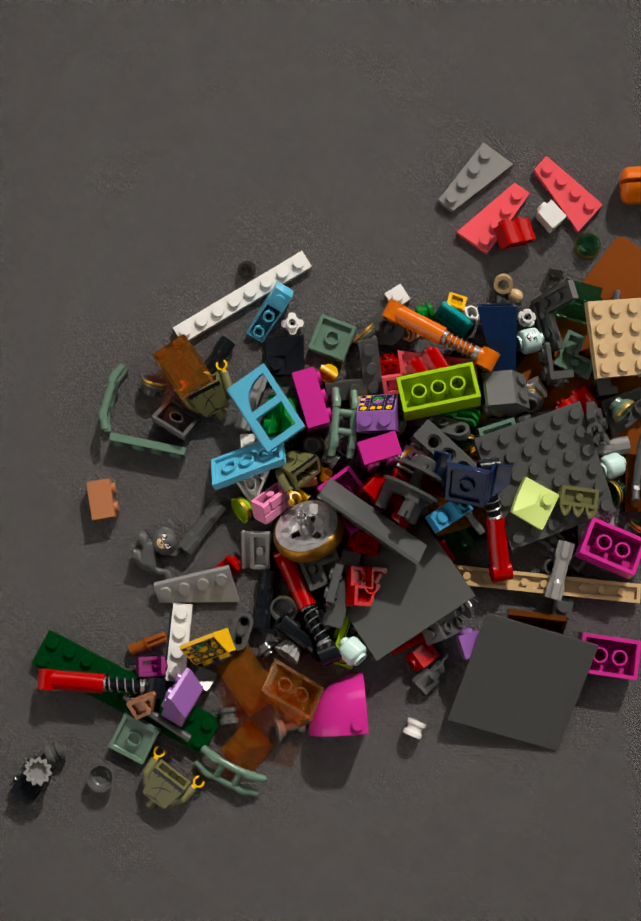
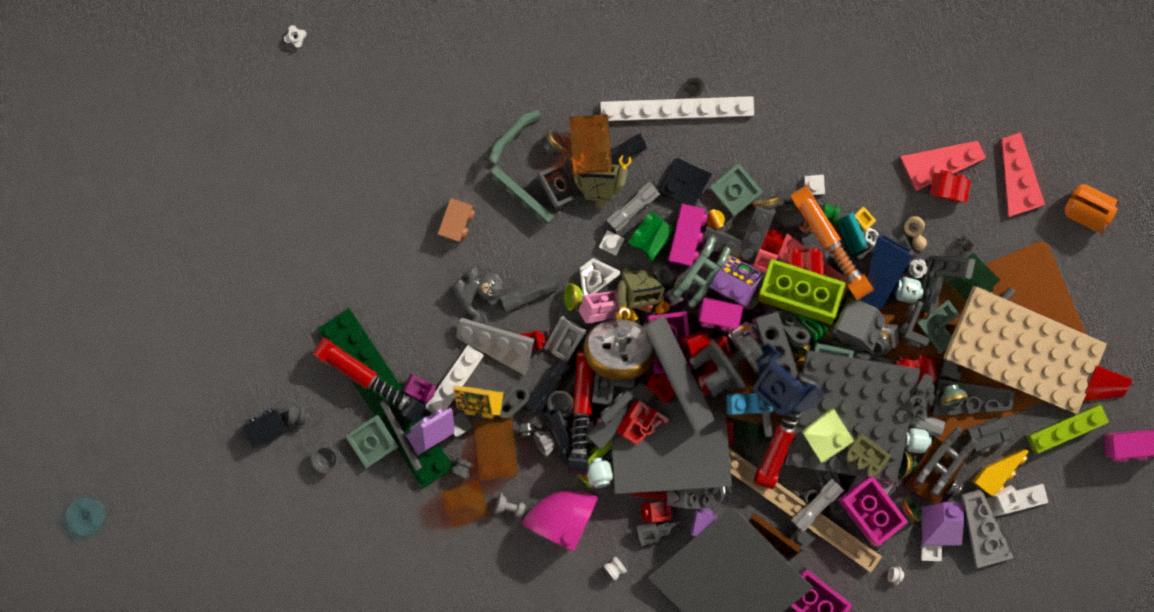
camera: 30 degrees right, 5 degrees up
light grey piece [23,757,52,786] -> none
nougat slope [126,691,156,720] -> none
dark orange axle [128,632,168,656] -> none
olive torso [143,746,204,810] -> none
sand green piece [194,745,266,797] -> none
medium azure plate [211,433,286,490] -> none
medium azure window [227,363,306,454] -> none
medium azure slope [246,281,293,343] -> none
clear orange slope [260,658,324,728] -> none
white plate [281,312,304,335] -> none
light grey wing [438,142,513,213] -> none
white brick [535,200,567,233] -> none
clear green piece [574,232,601,259] -> none

